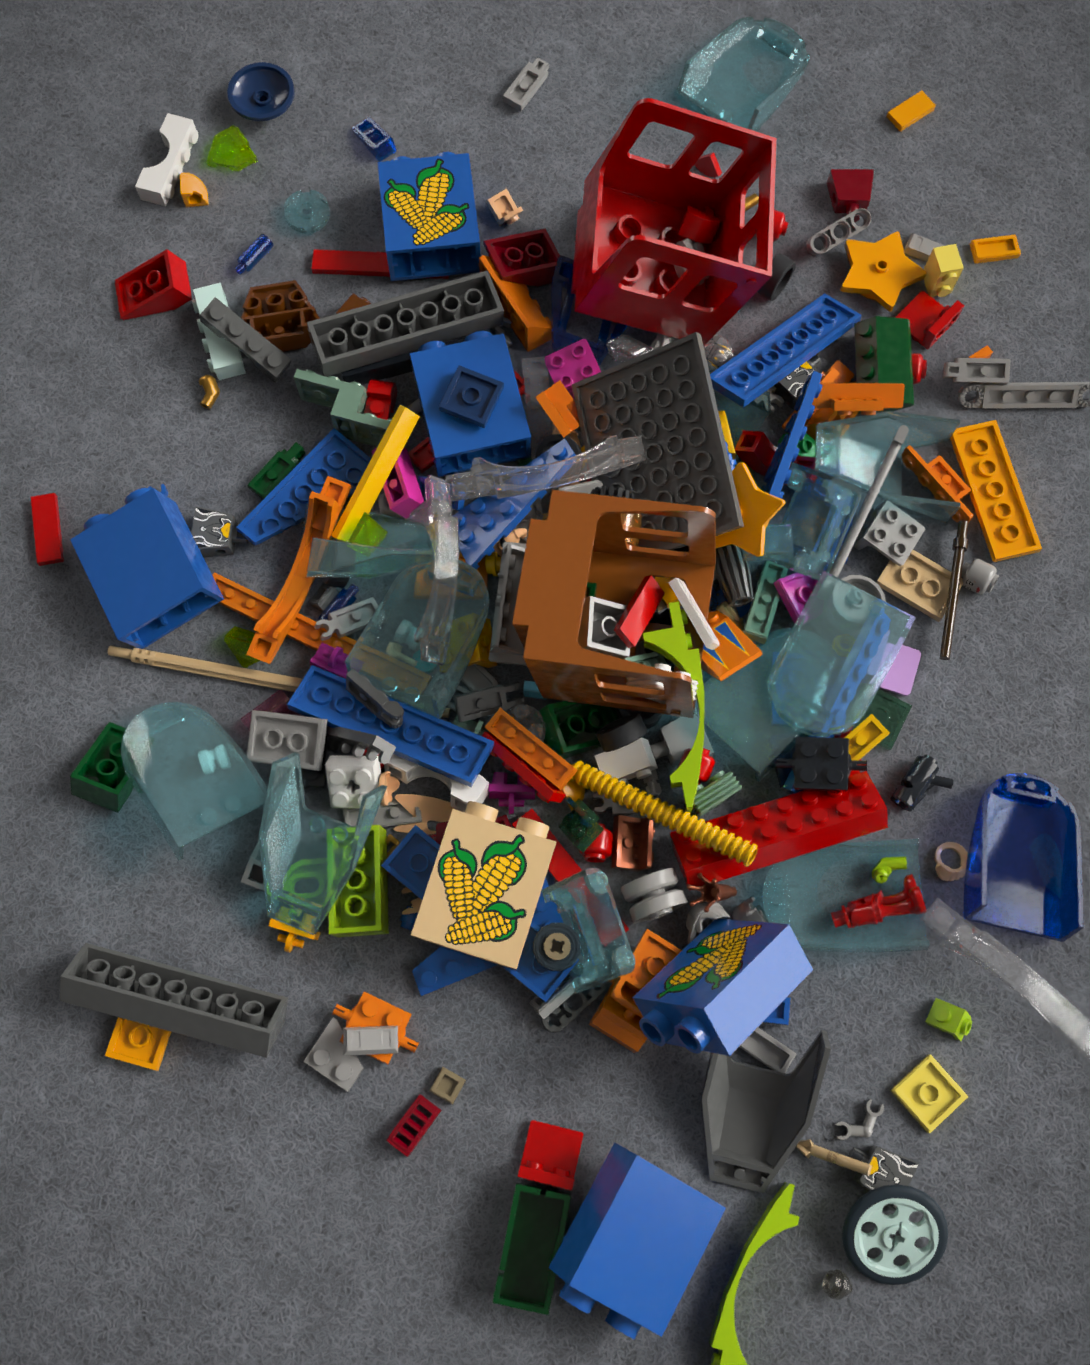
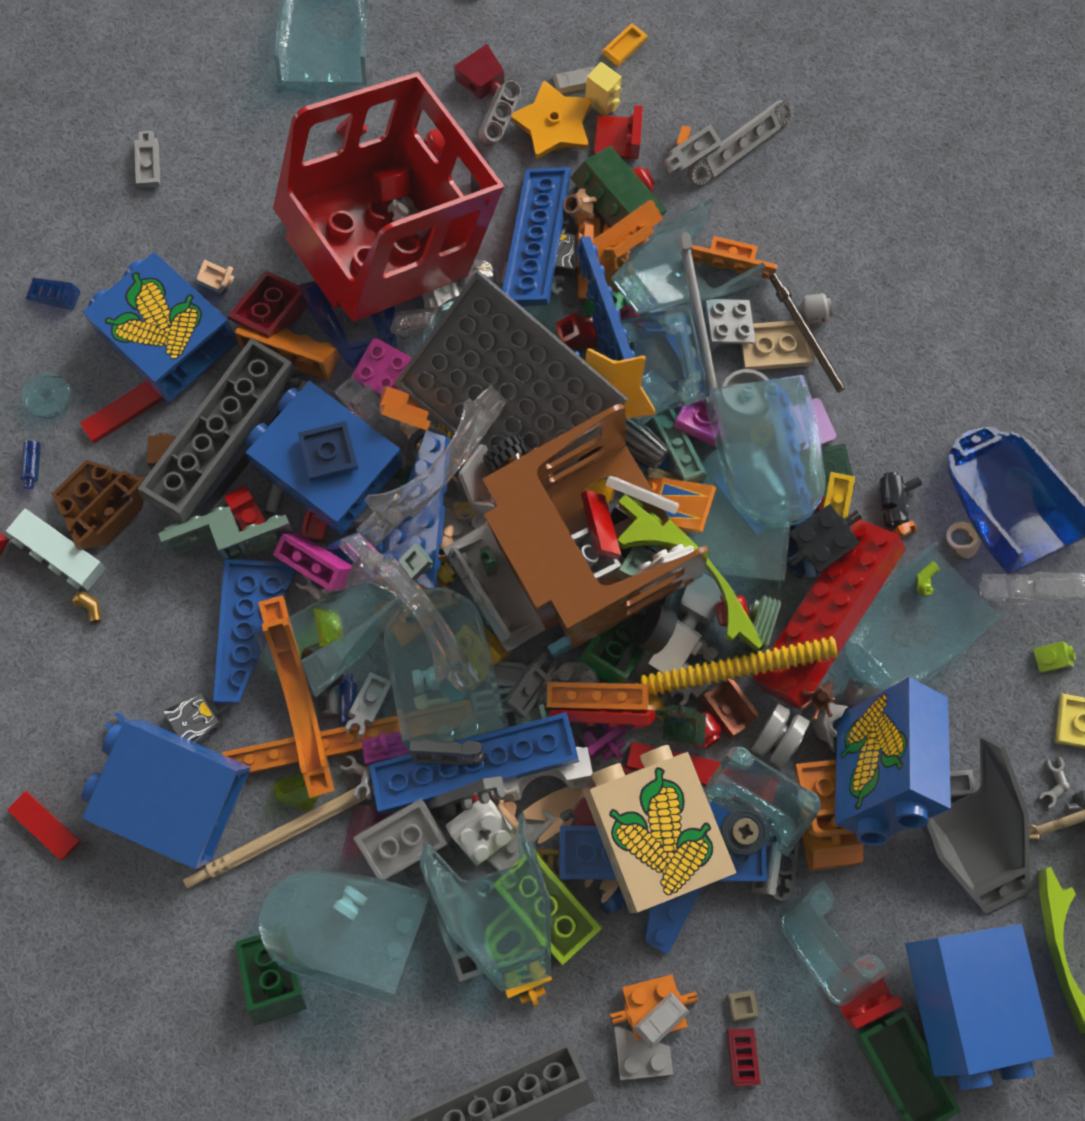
camera: 40 degrees left, 0 degrees up
dark grey arch [200,297,291,383] -> none
dark green hinge [247,442,306,500] -> none
yellow tile [331,405,420,543] -> none
red piece [830,874,926,928] -> none
light orange plate [949,420,1042,562] -> none
none -> light grey arm [340,755,373,801]
none -> sand green tile [399,544,433,580]
none -> medium nougat rock [563,189,597,225]
none -> clear light blue windscreen [780,881,889,1005]
none -> orange tile [893,521,917,538]

